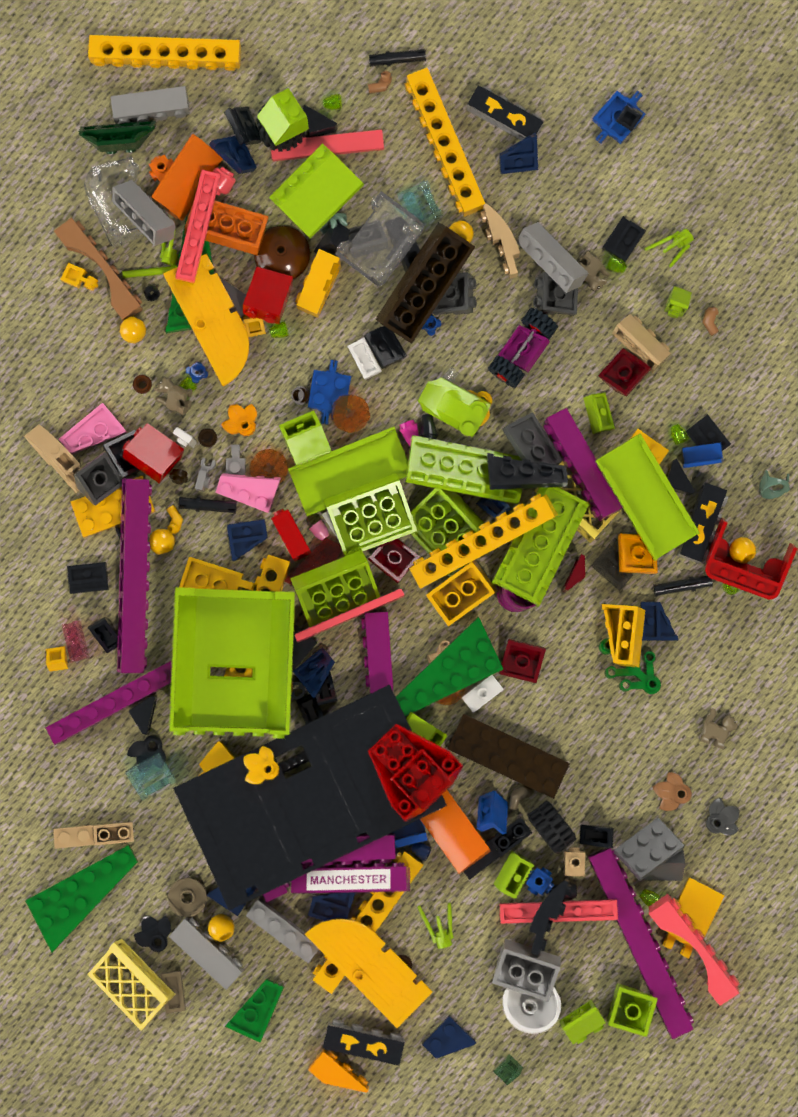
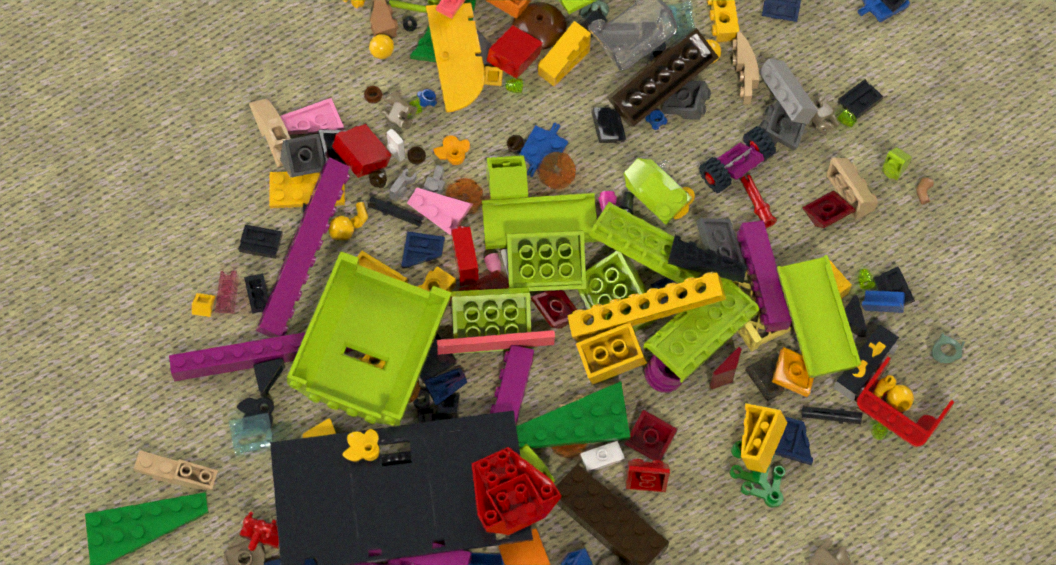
camera: 15 degrees right, 20 degrees down
white plate [348,338,382,380] -> none
lime slope [583,392,615,434] -> none
lime plant [644,229,694,267] -> none
none -> red piece [240,512,279,551]
none -> red slope [626,459,670,492]
none -> red pin [740,175,777,228]
none -> yellow arm [873,375,896,399]

